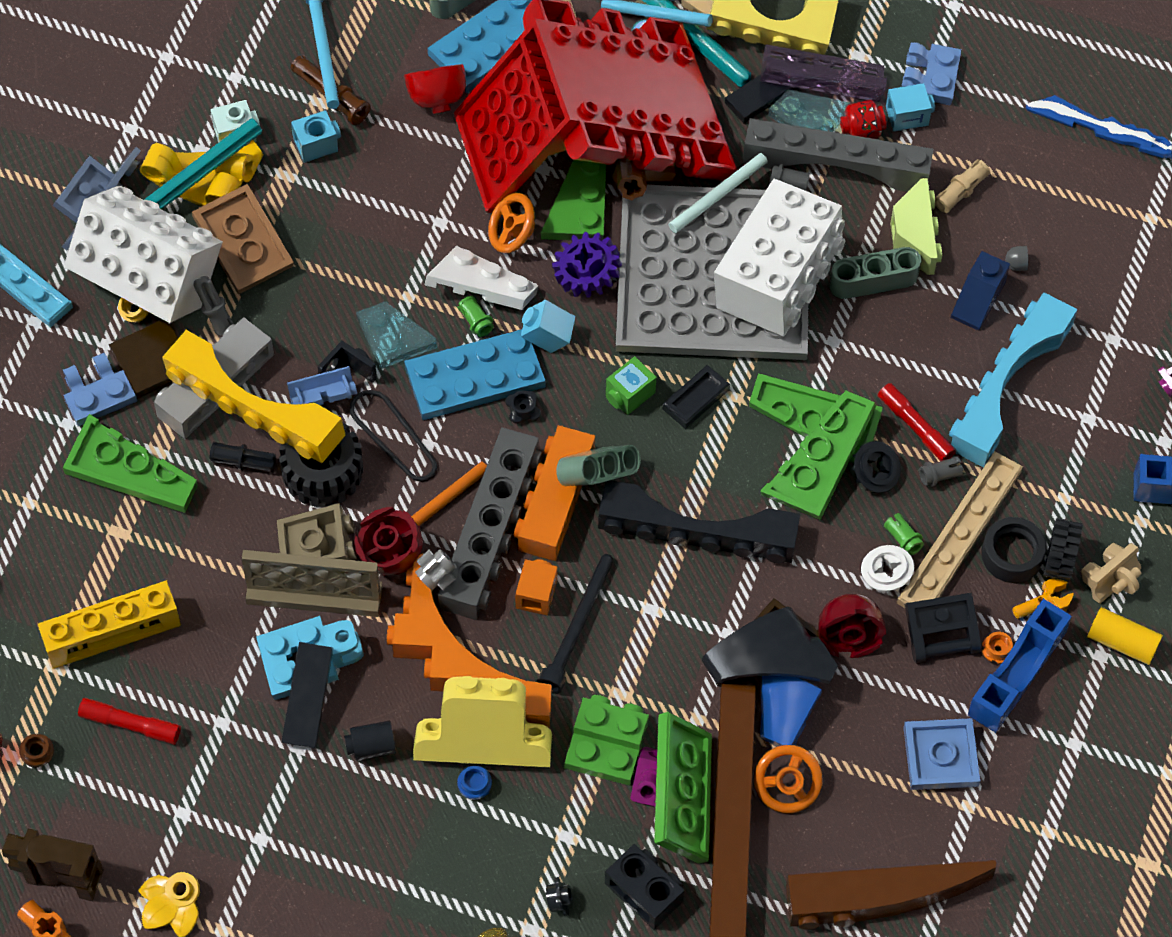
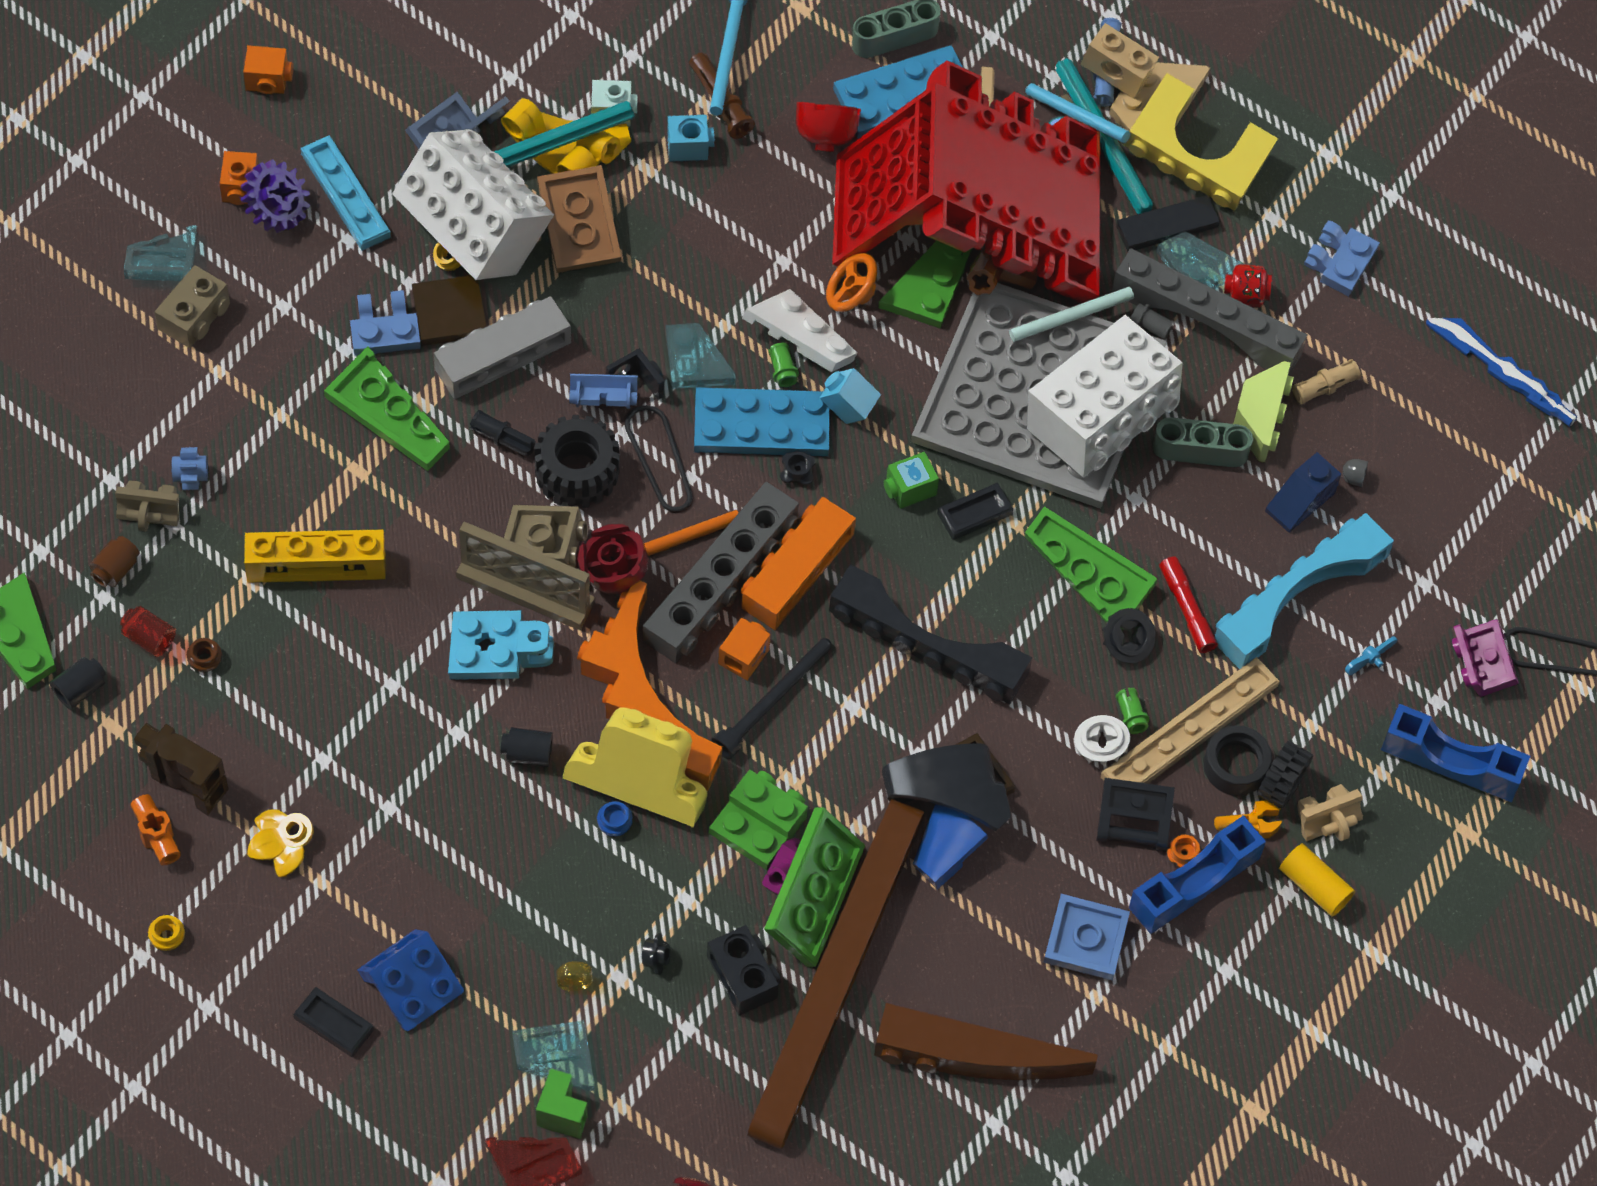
camera: 15 degrees right, 0 degrees up
red piece [78,697,181,745] -> none
yellow arch [162,330,345,463] -> none
dark grey axle [193,276,234,335] -> none
black tile [281,642,334,748] -> none
light grey gear [415,549,457,590] -> none
dark purple gear [552,232,622,298] -> none
sand green beam [556,445,641,486] -> none
orange piece [754,745,823,814] -> none
clear purple fence [760,44,887,102] -> none
bright green wing [760,390,876,520] -> none
dark red cylinder [818,594,886,658] -> none
medium azure brick [886,83,935,132] -> none
dark grey pin [919,456,963,487] -> none
none -> dark azure piece [1345,636,1398,675]

